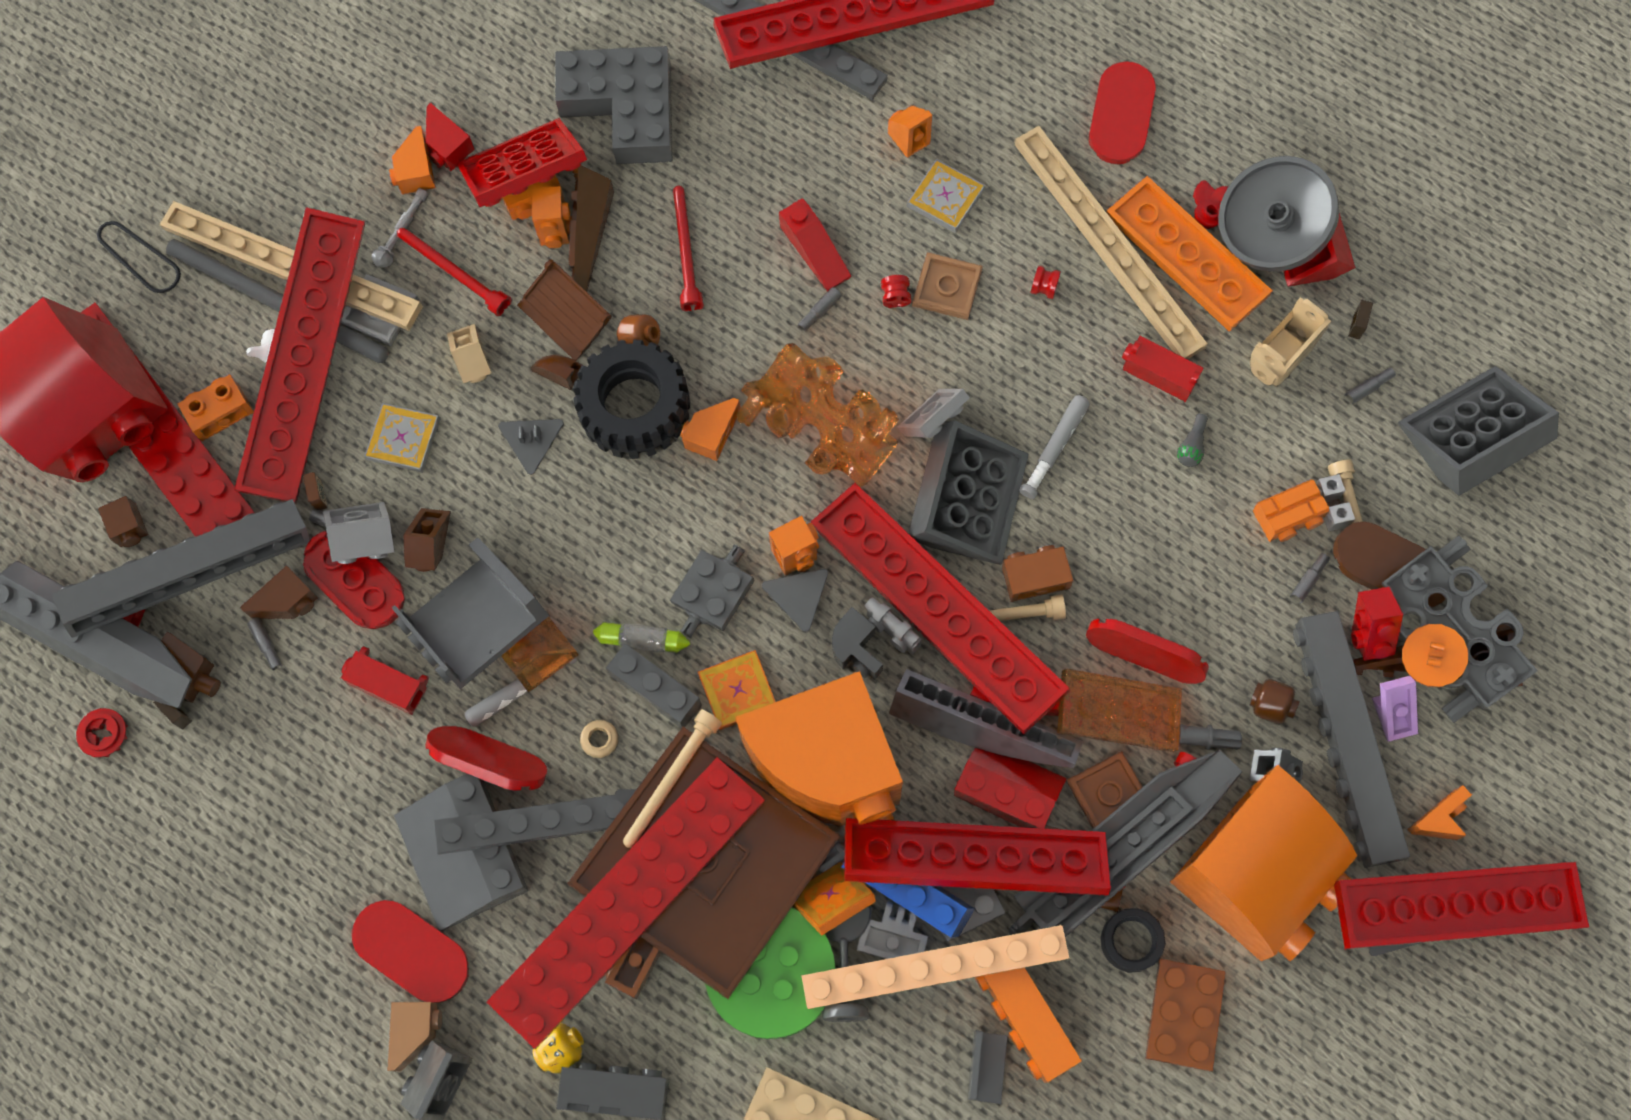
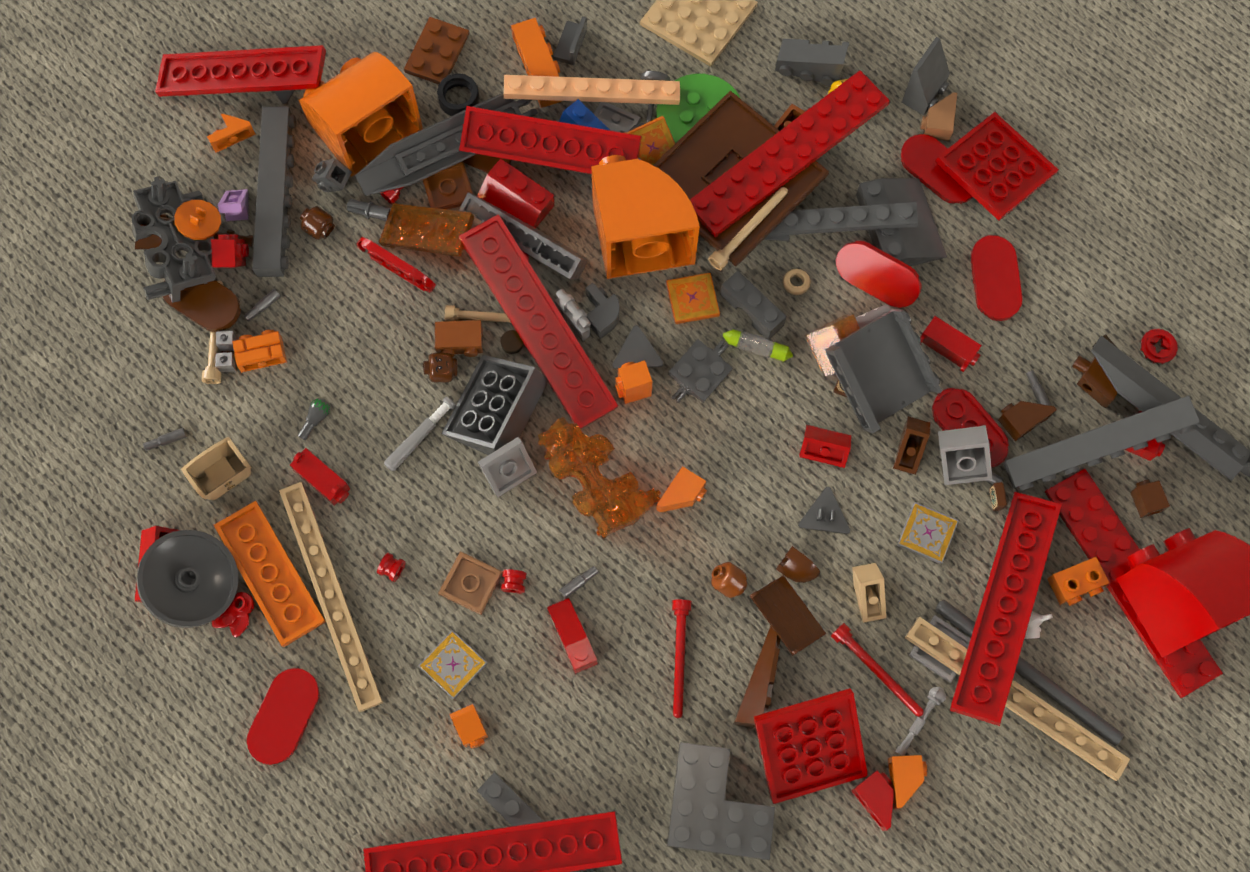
camera: 175 degrees left, 0 degrees up
black piece [97,221,181,293] -> none
orange brick [531,186,572,248] -> none
black tyre [573,339,690,459] -> none
dark brown tile [1348,300,1373,340] -> none
dark grey slope [1398,366,1559,496] -> none
none -> reddish brown head [423,353,457,383]
none -> dark brown tile [500,330,524,354]
none -> red panel [799,425,852,468]
none -> red plate [935,112,1059,221]
none -> red tile [970,235,1023,321]

